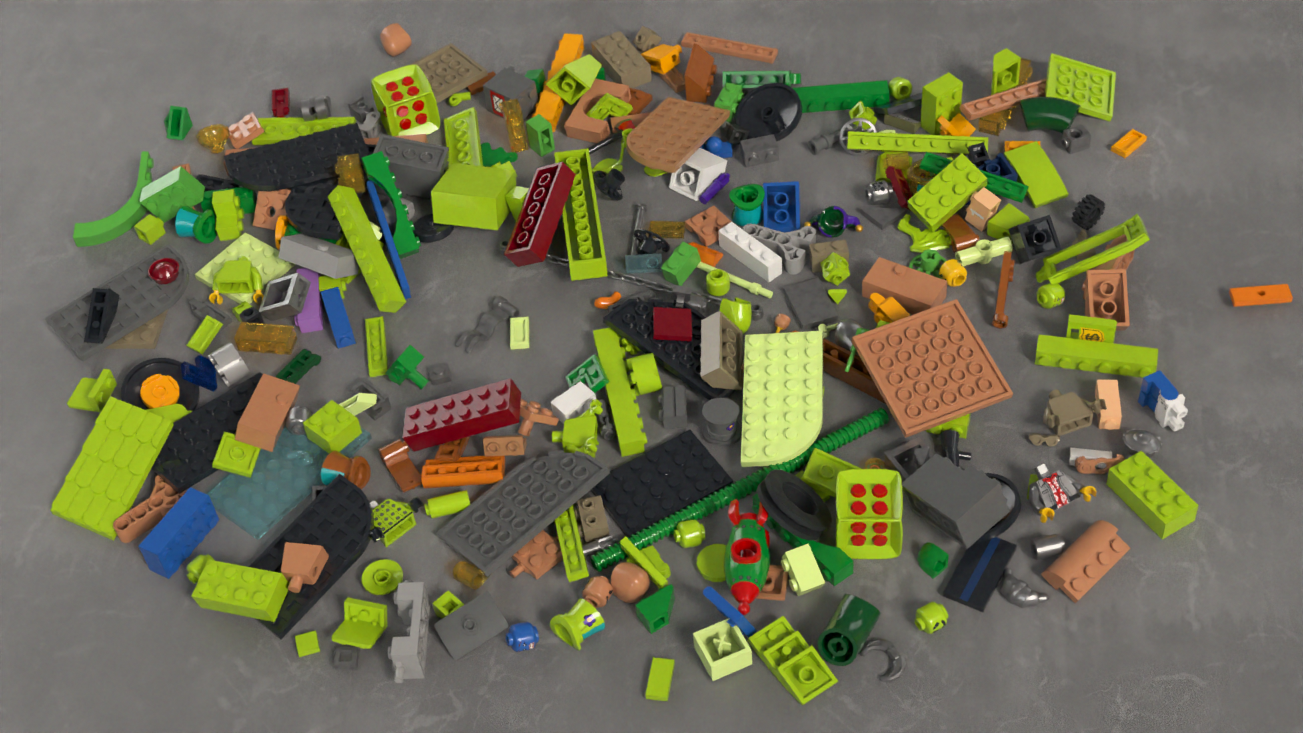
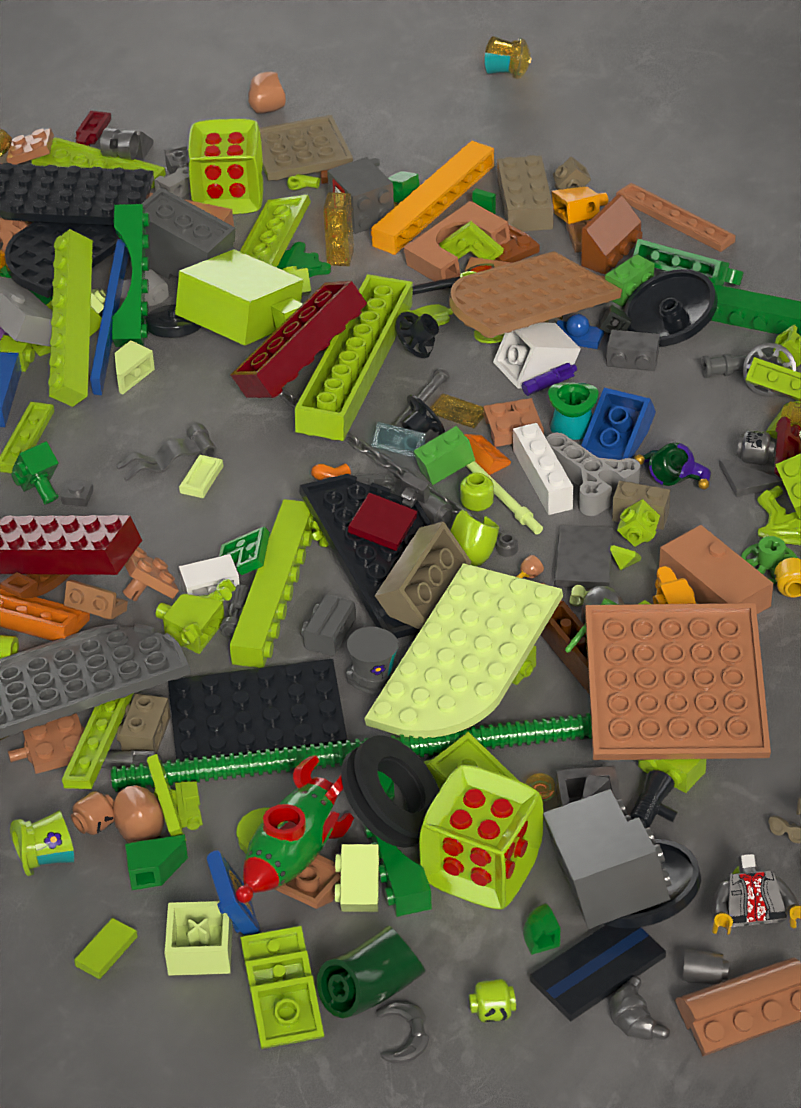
camera: 20 degrees right, 5 degrees down
clear yellow brick [335,153,365,193] -> none
bright green brick [526,114,555,157] -> none
lime slope [546,54,602,105] -> none
lime brick [627,353,662,396] -> none
lime head [673,520,705,548] -> none
none -> yellowish green slope [115,340,155,394]

